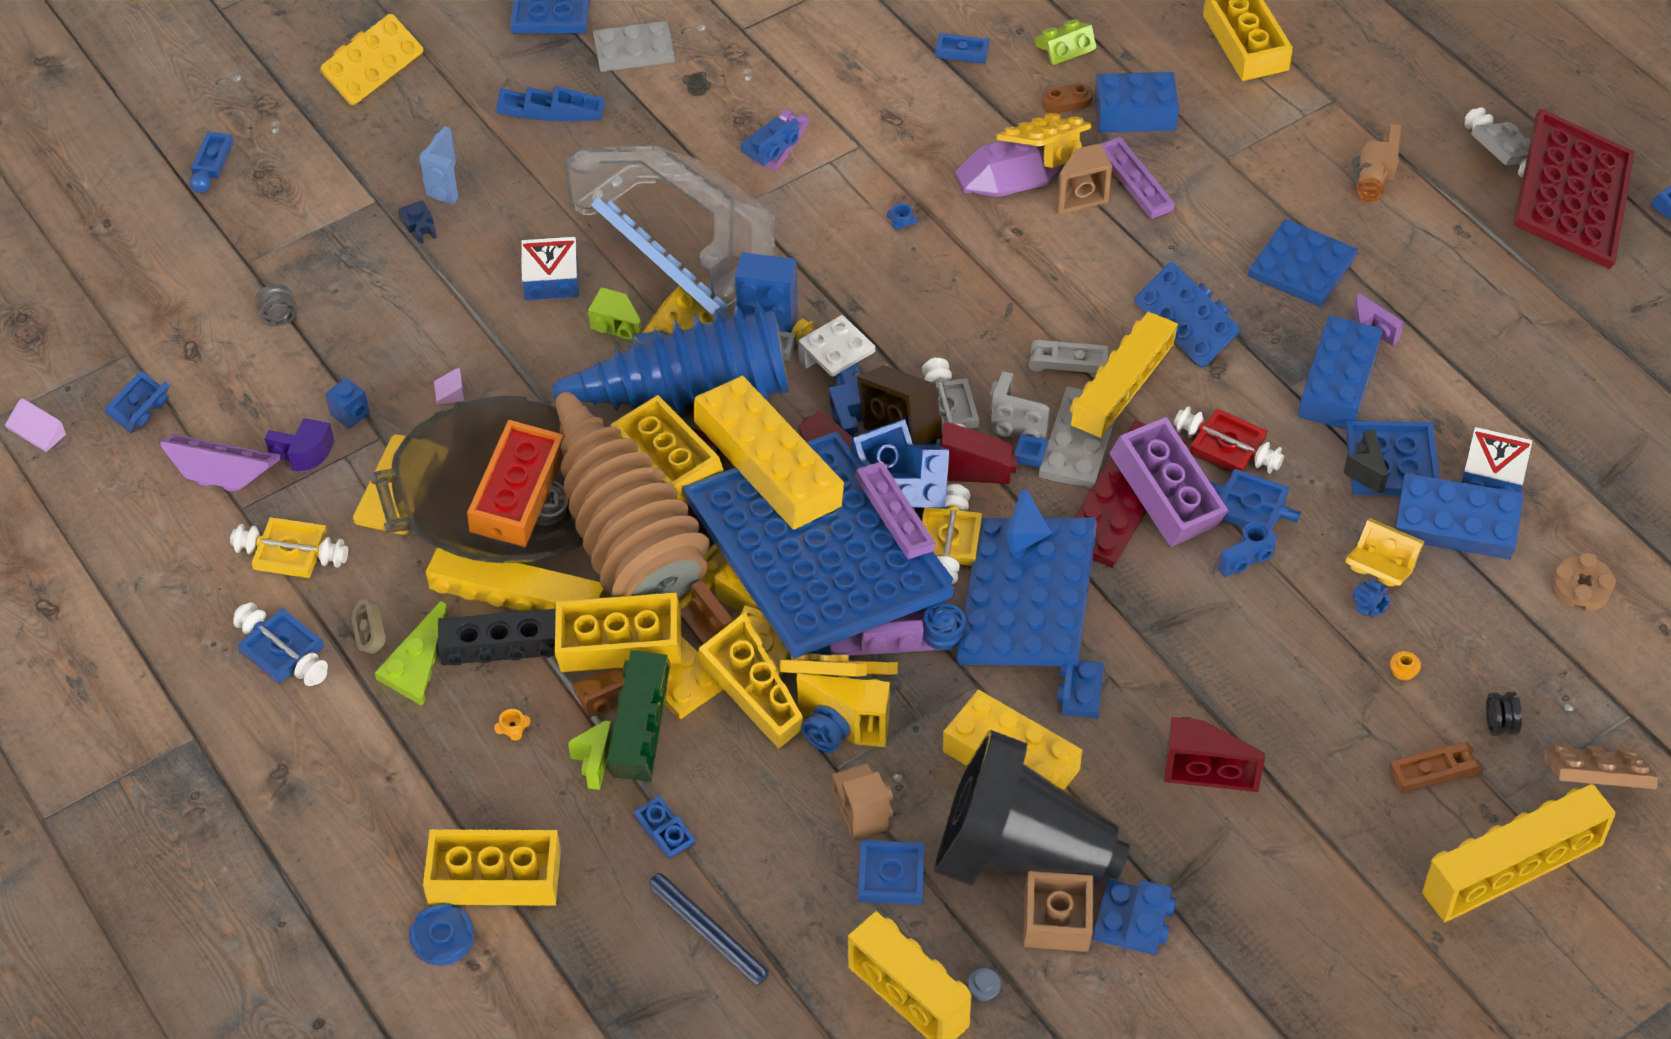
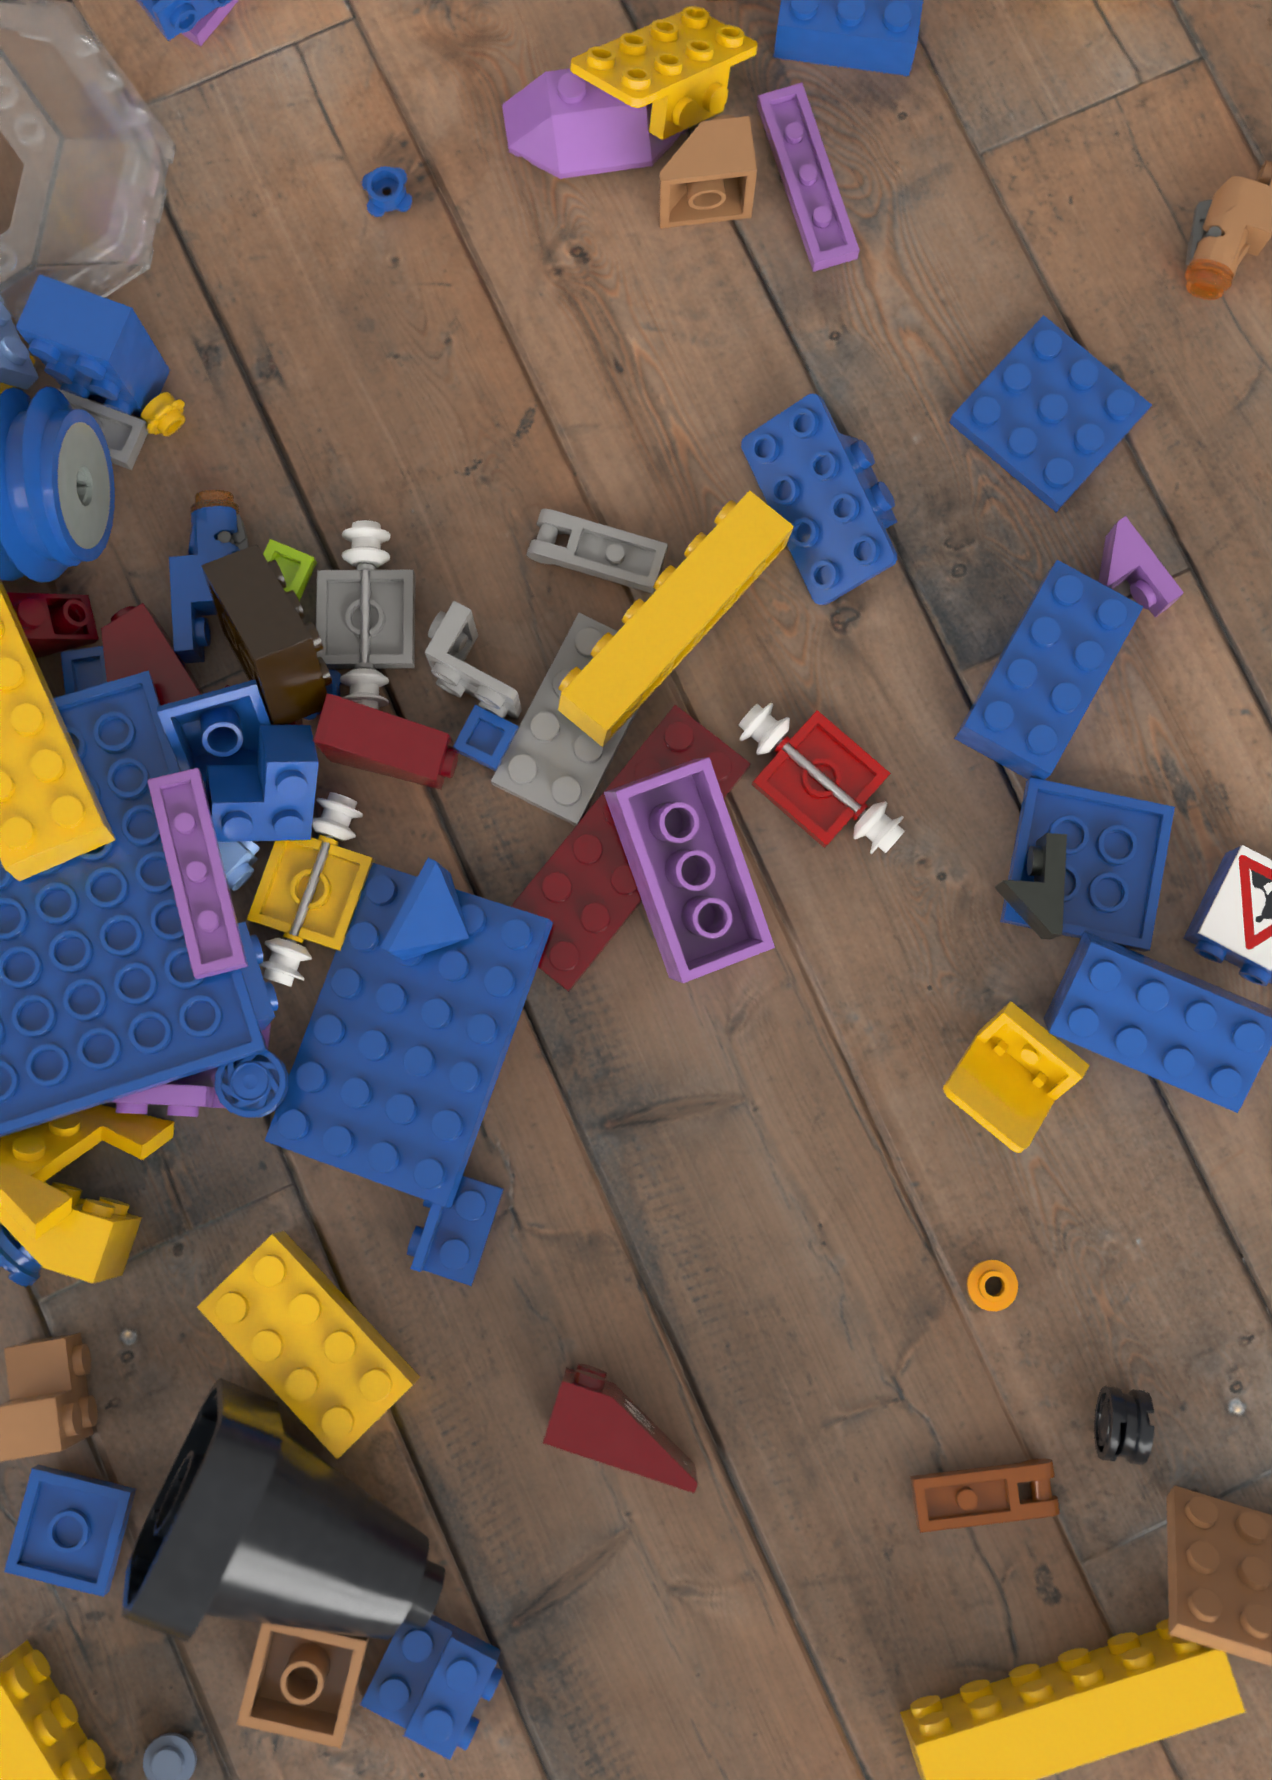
camera: 10 degrees right, 30 degrees up
white bracket [798,315,875,376] -> none
blue plate [1209,469,1301,530] -> none
blue plate [1218,522,1277,577] -> none
blue gear [1352,579,1390,618] -> none

